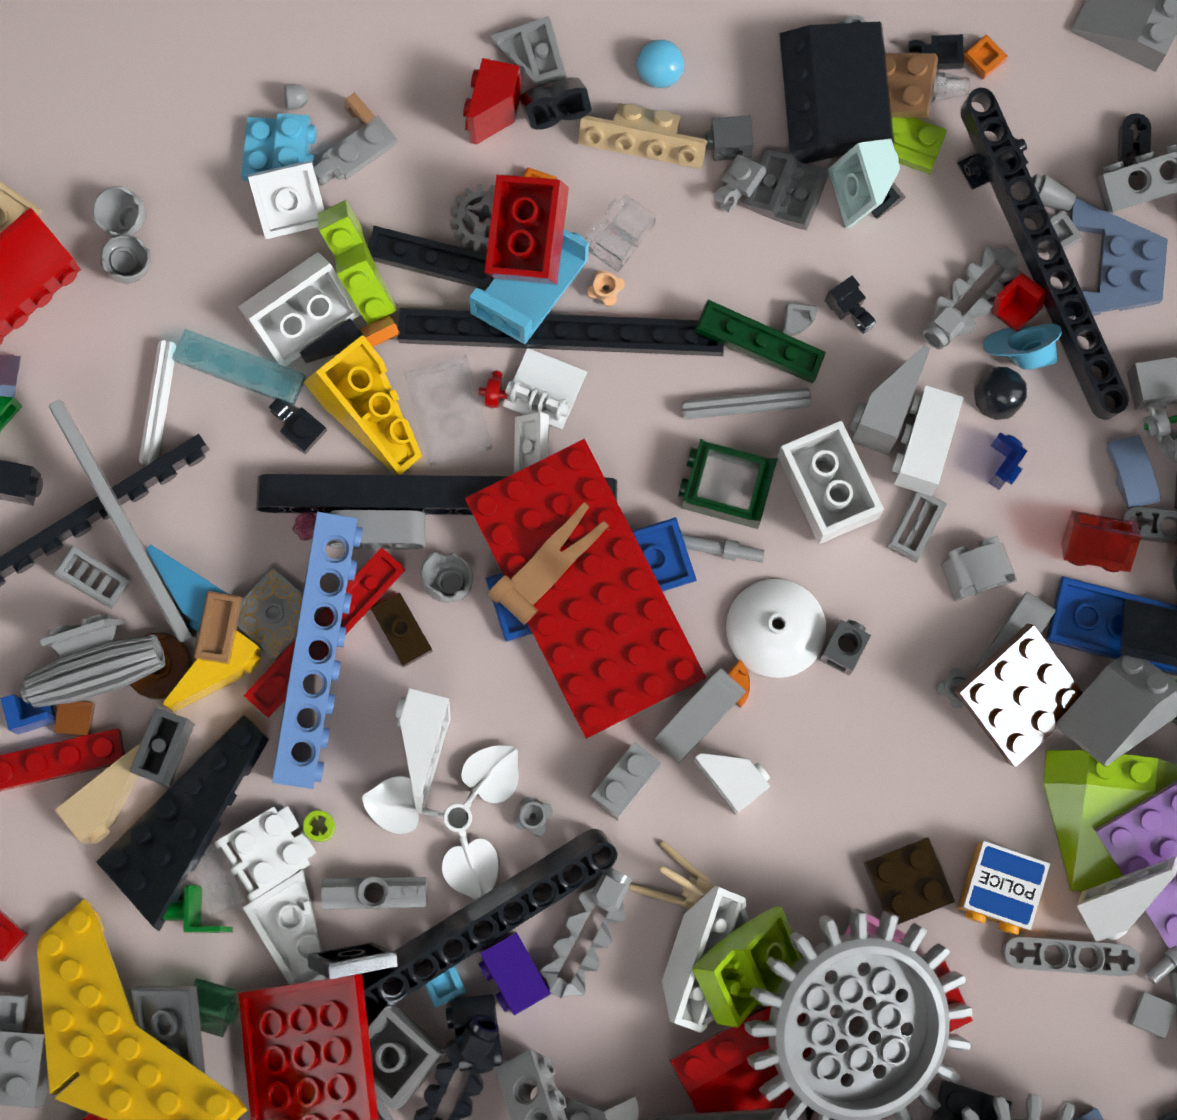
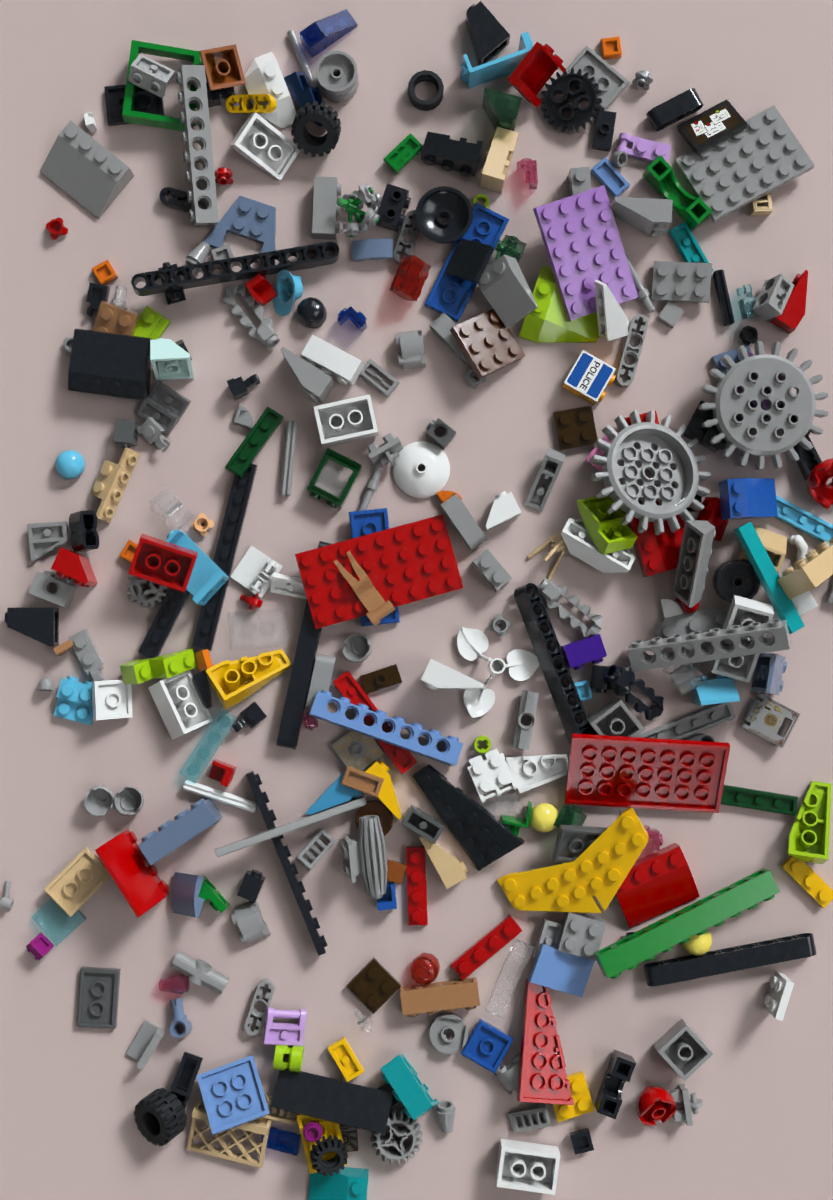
camera: 75 degrees left, 10 degrees up
black tile [307,942,398,979] -> none
none -> black slope [5,608,59,646]
none -> light grey brick [28,570,77,608]
none -> sand blue brick [138,798,222,865]
none -> red panel [209,759,237,787]
none -> light grey hips [367,433,403,467]
none -> light grey slope [525,448,565,512]
none -> light yellow hair [529,803,559,833]

